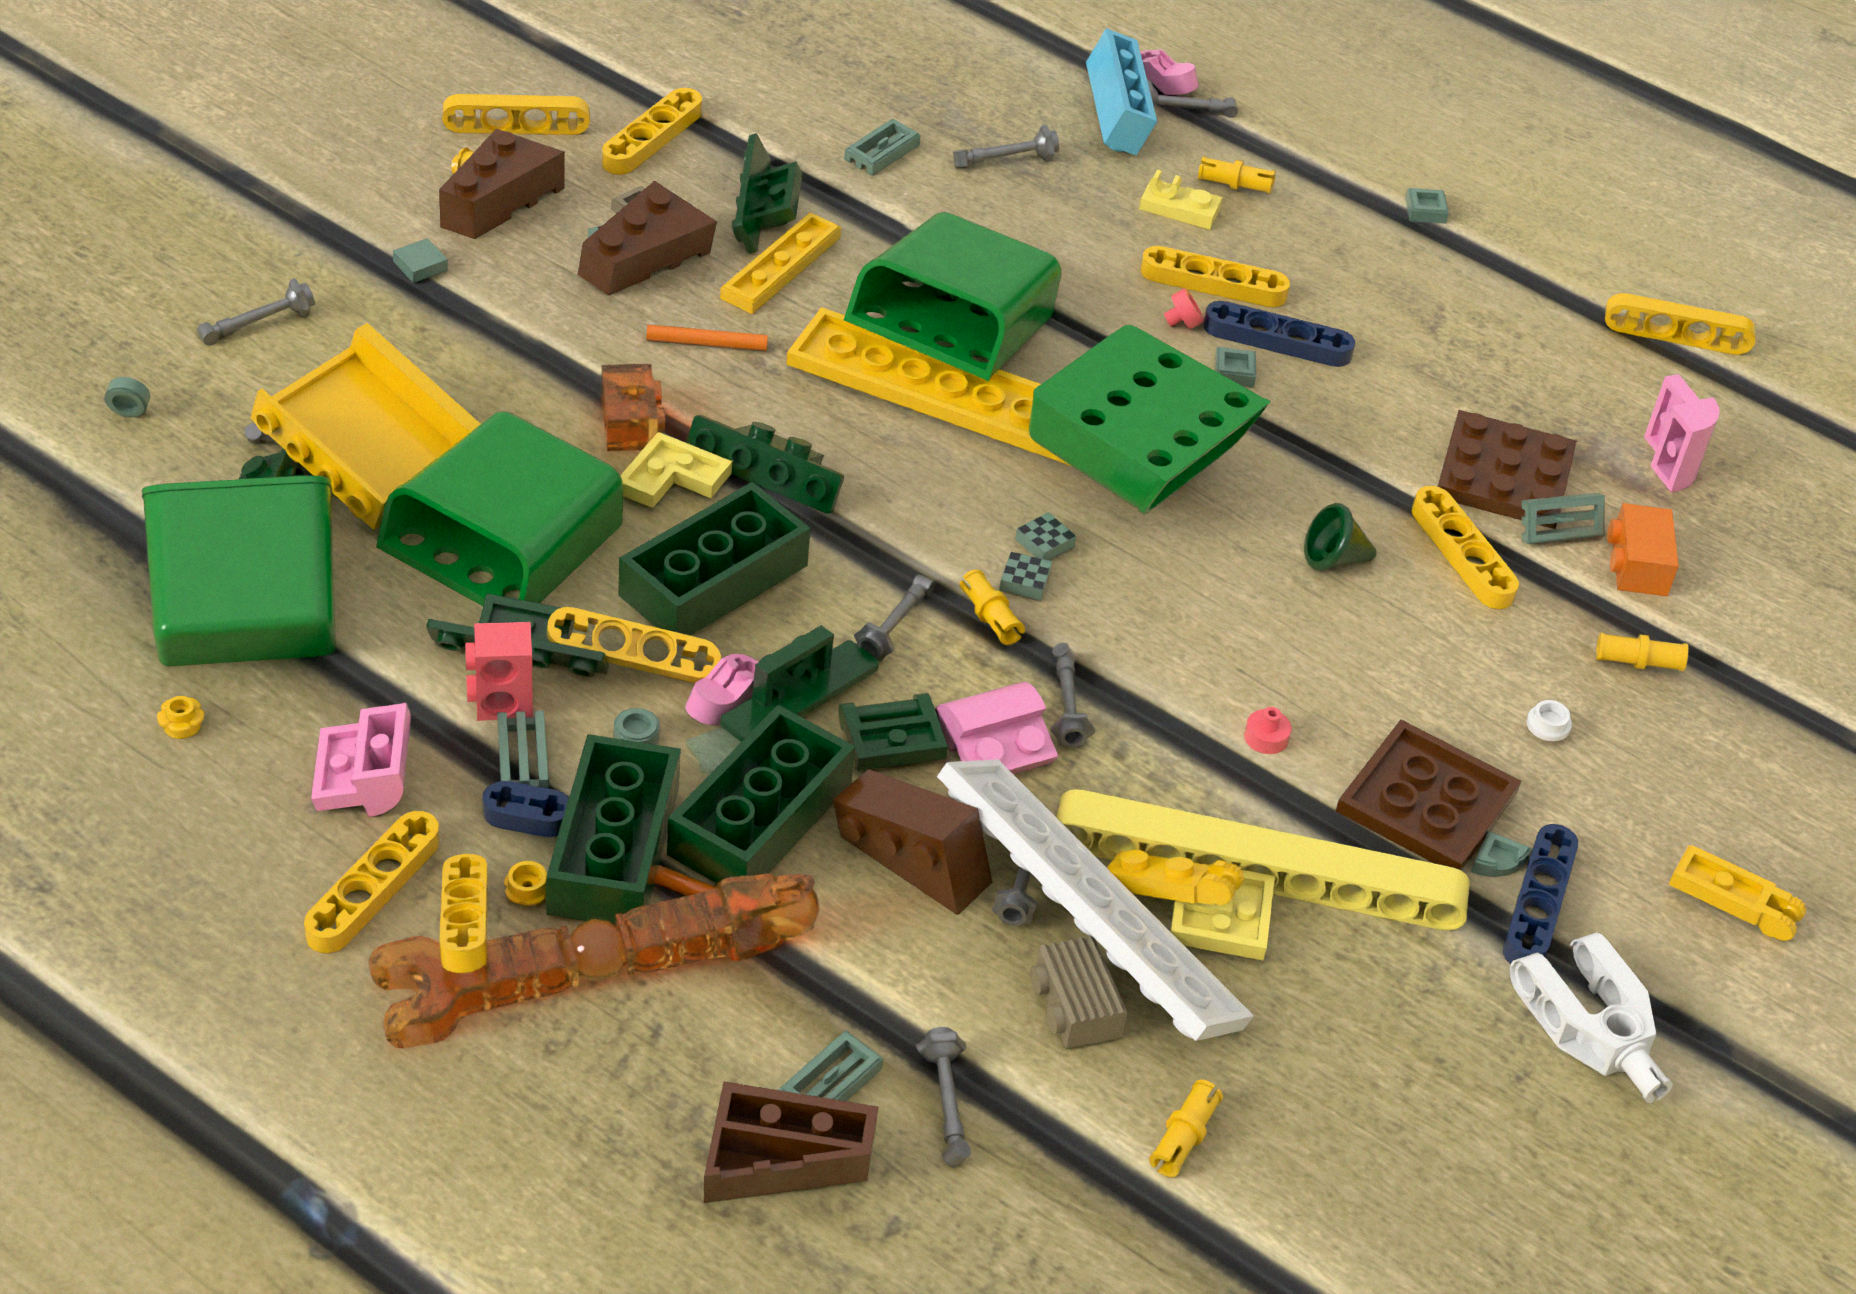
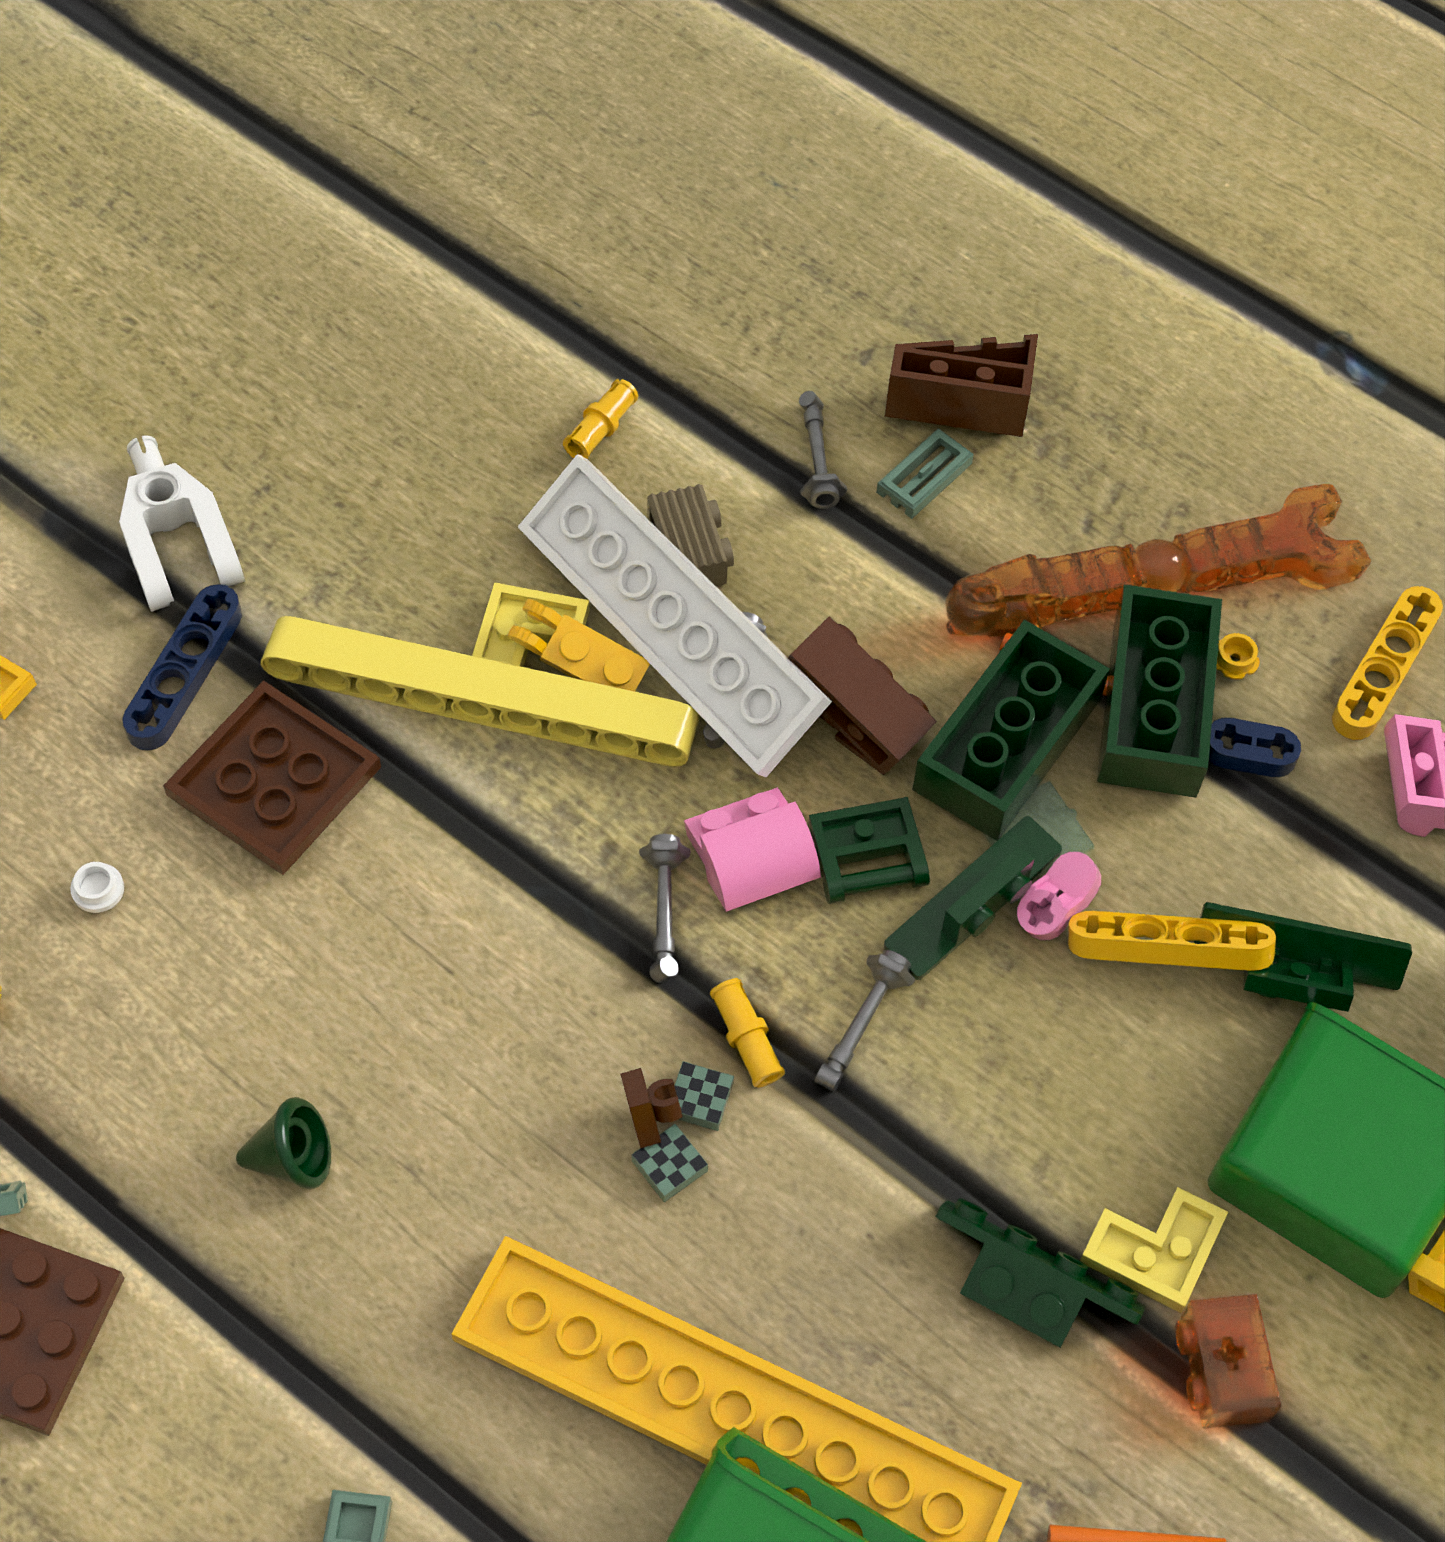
camera: 175 degrees left, 15 degrees up
yellow beam [439,854,488,973] -> none
coral brick [465,622,533,721] -> none
sand green tile [497,711,549,789] -> none
sand green tile [613,708,660,745] -> none
dark green brick [618,482,811,636] -> none
green piece [1029,325,1271,515] -> none
coral tile [1244,707,1292,754] -> none
yellow beam [1412,486,1519,609] -> none
sand green tile [1471,831,1532,877] -> none
none -> reddish brown tile [620,1068,683,1148]

